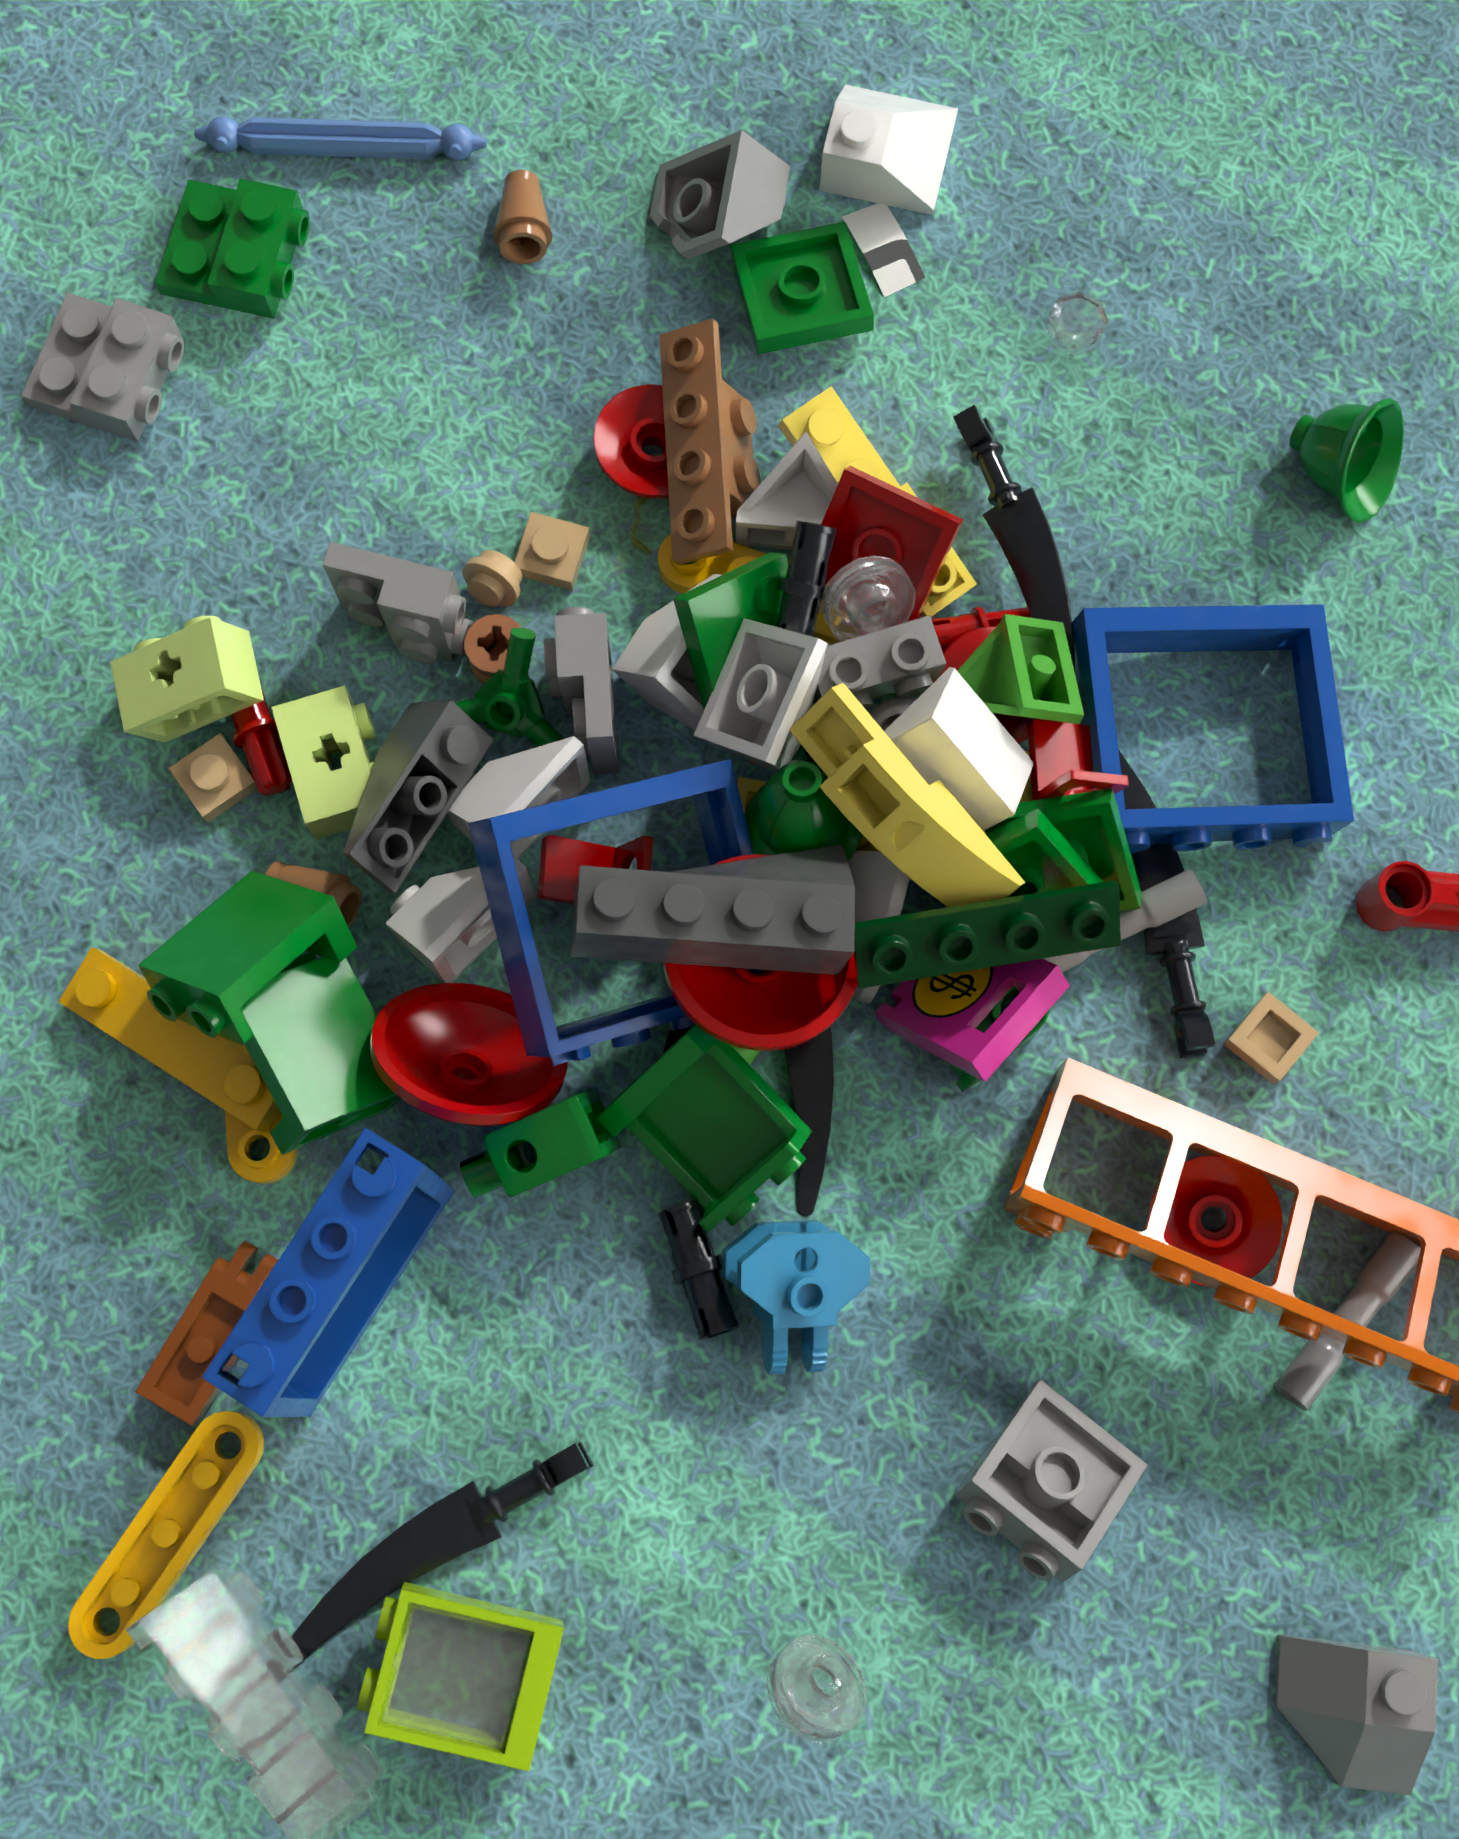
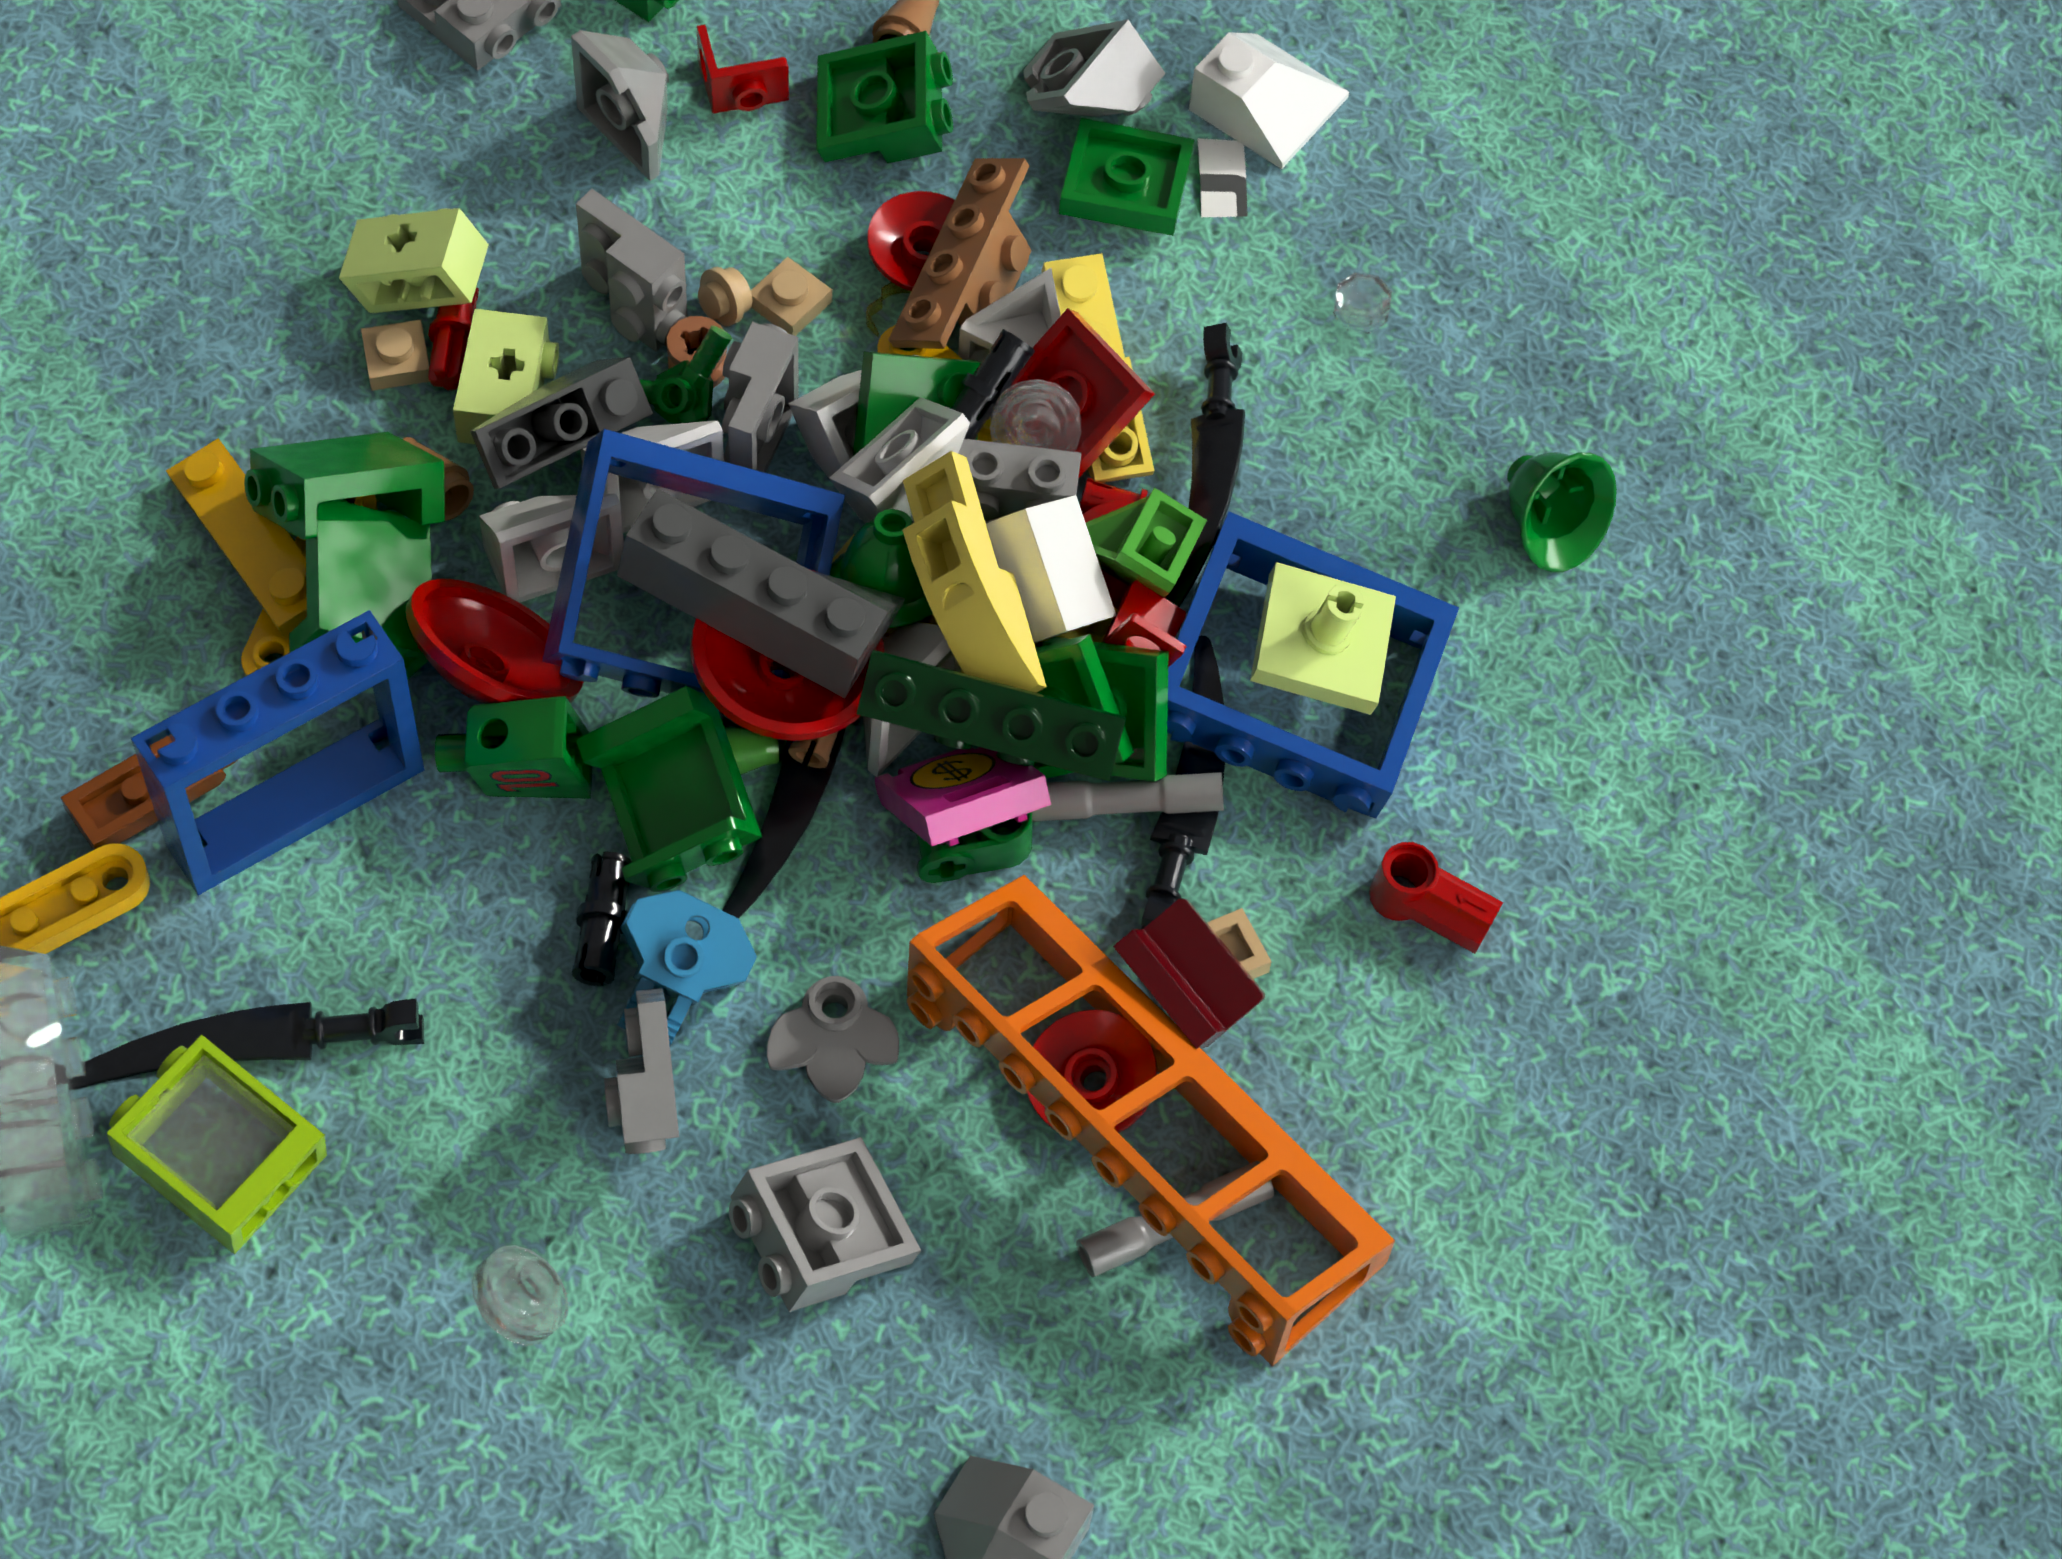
camera: 20 degrees right, 15 degrees down
none -> light grey slope [571,30,669,181]
none -> light grey plate [604,988,679,1154]
none -> red bracket [696,24,789,114]
none -> light grey plate [767,976,899,1103]
none -> green plate [816,31,953,164]
none -> dark red panel [1113,898,1265,1049]
none -> yellowish green tile [1250,562,1396,715]

